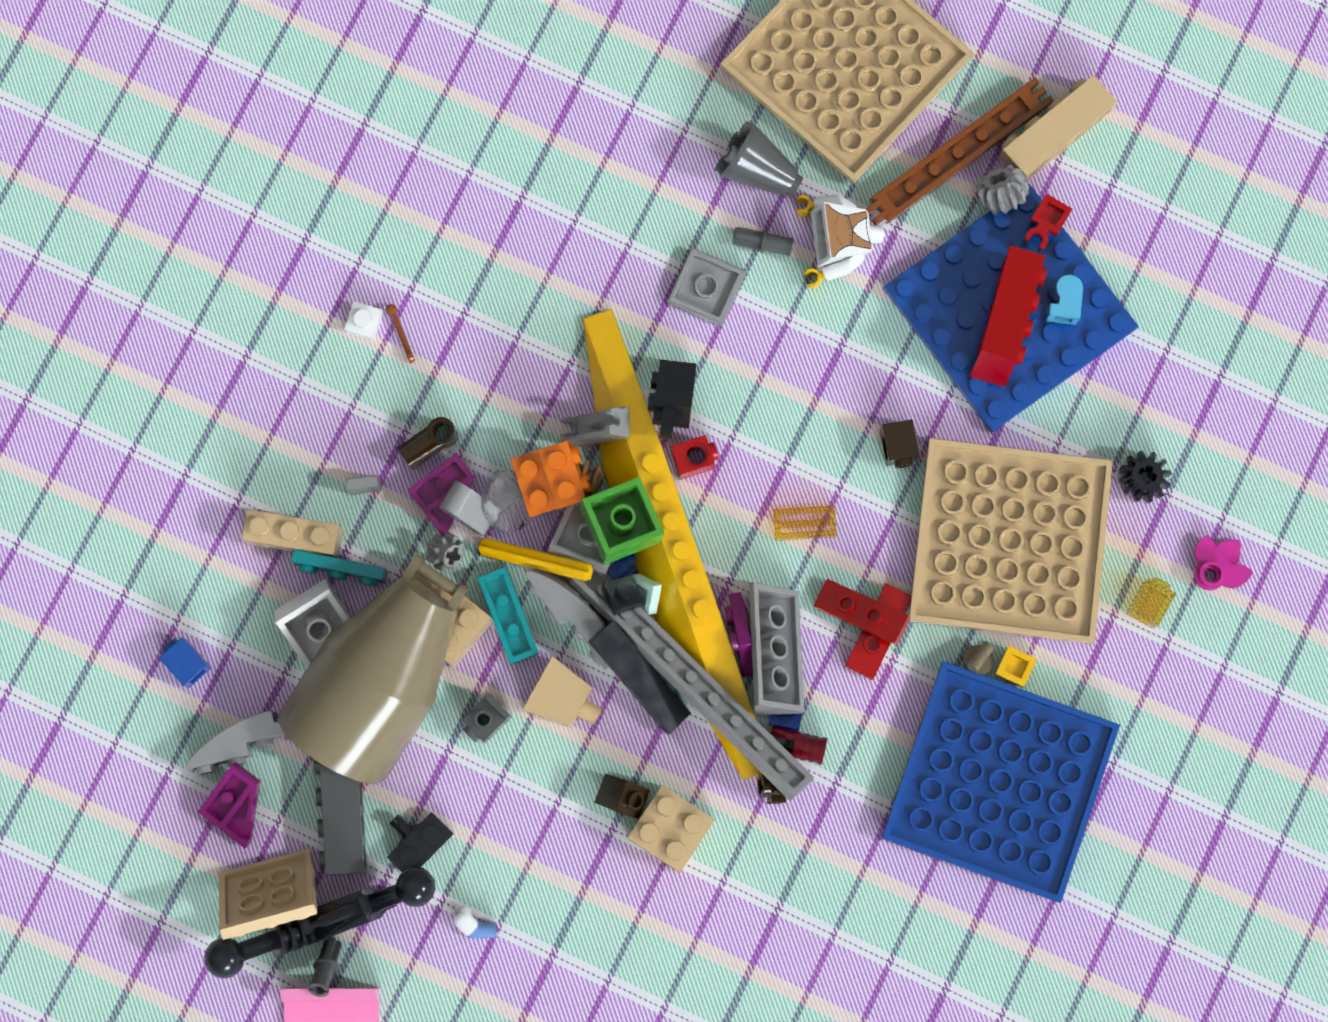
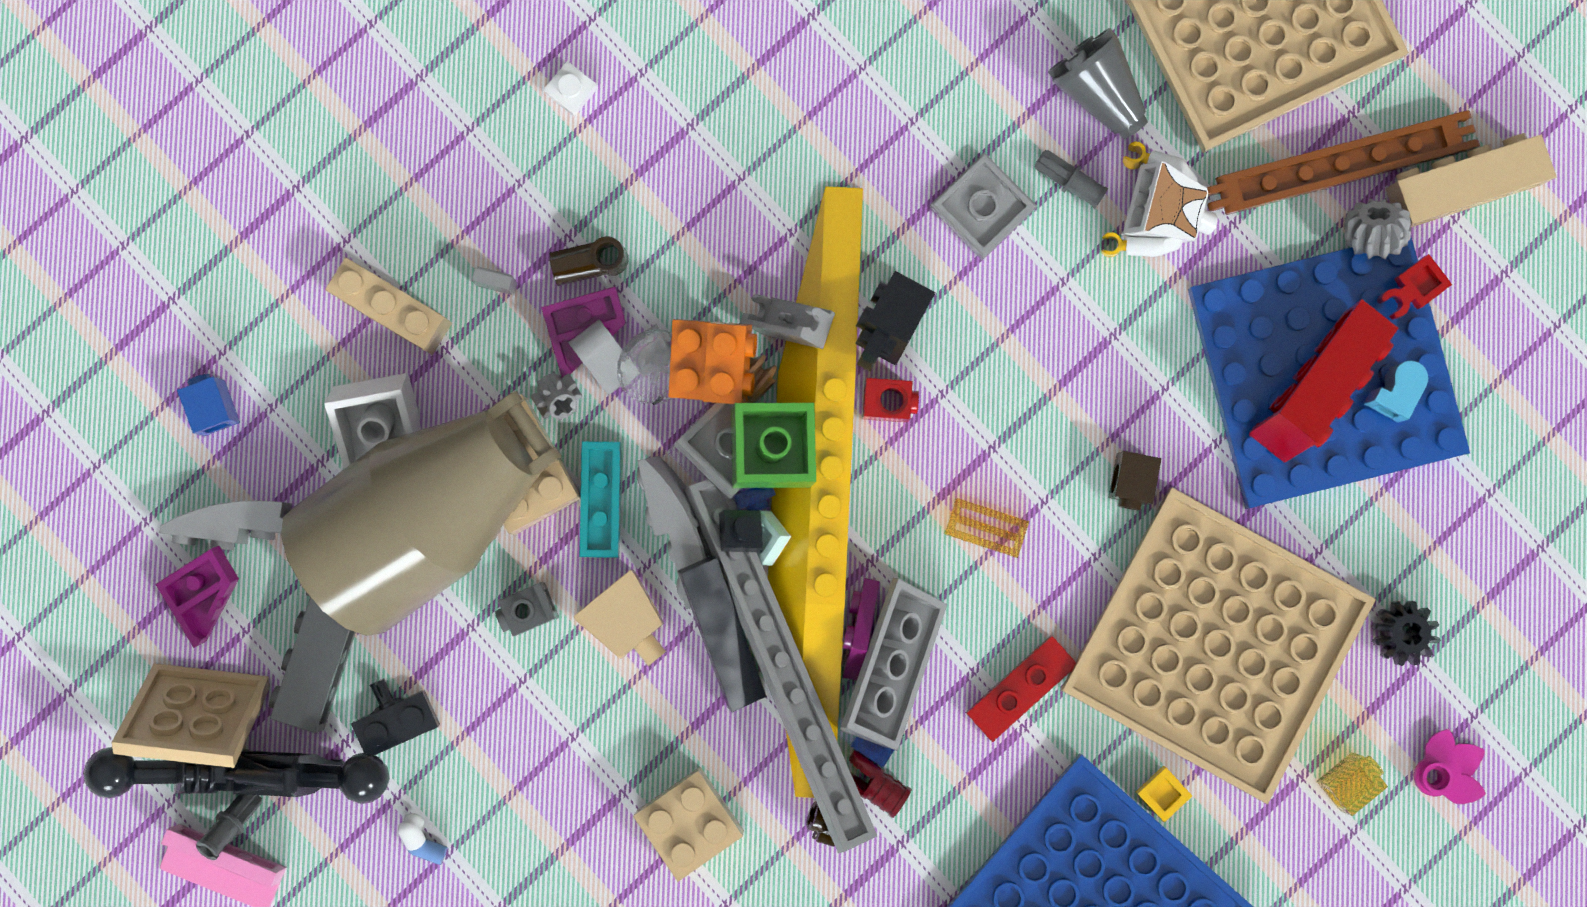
camera: 15 degrees right, 5 degrees up
teal plate [291,550,388,587] -> none
dark orange hinge [386,304,415,363] -> none
yellow axle [478,538,593,581] -> none
dark brown brick [594,773,650,819] -> none
red plate [813,579,910,646] -> none
dark tan plate [962,641,994,675] -> none

